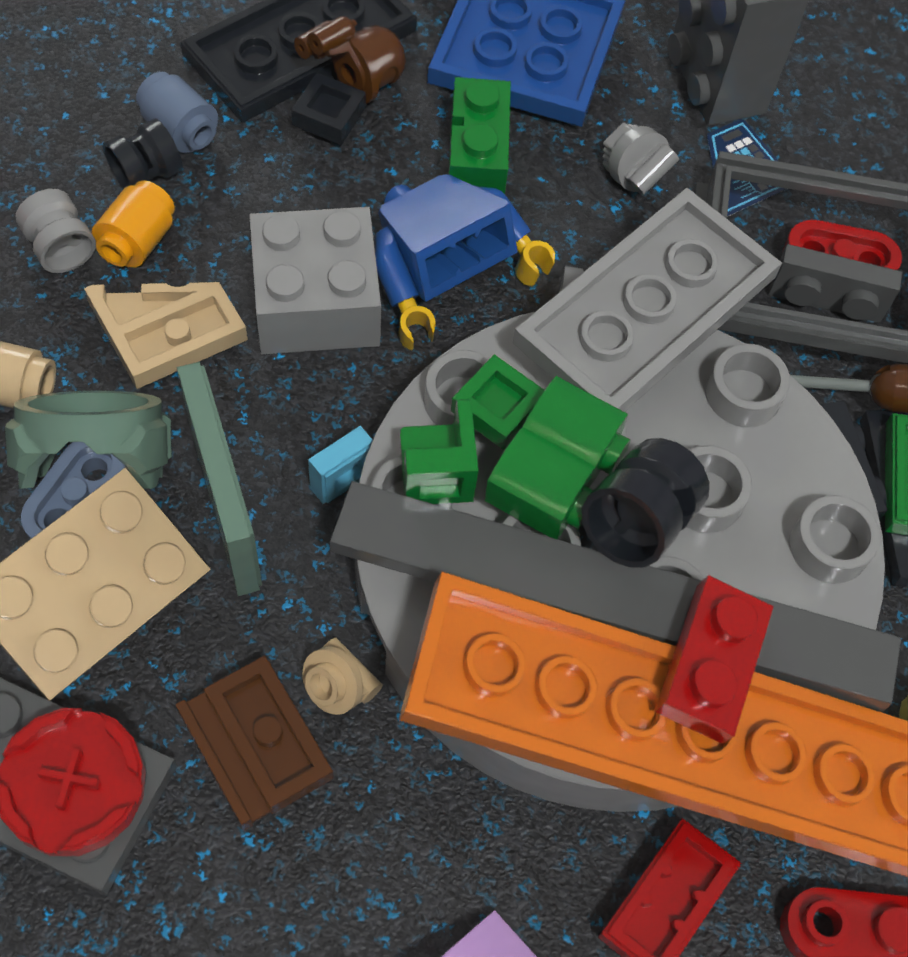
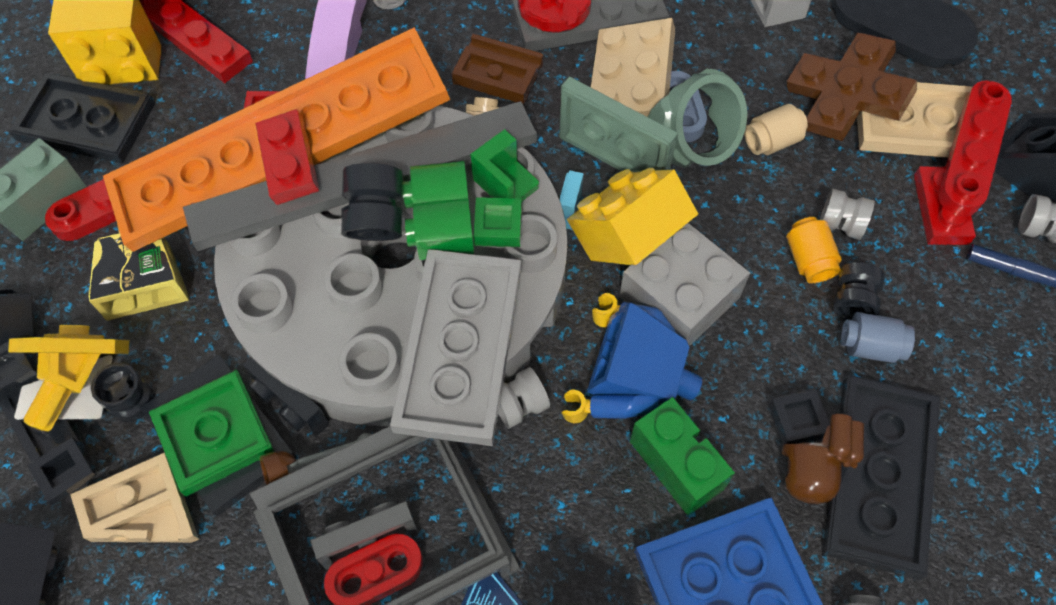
camera: 150 degrees right, 0 degrees up
tan wing [84,282,248,389] -> none
light grey piece [602,123,679,195] -> none
none -> yellow brick [566,168,698,265]

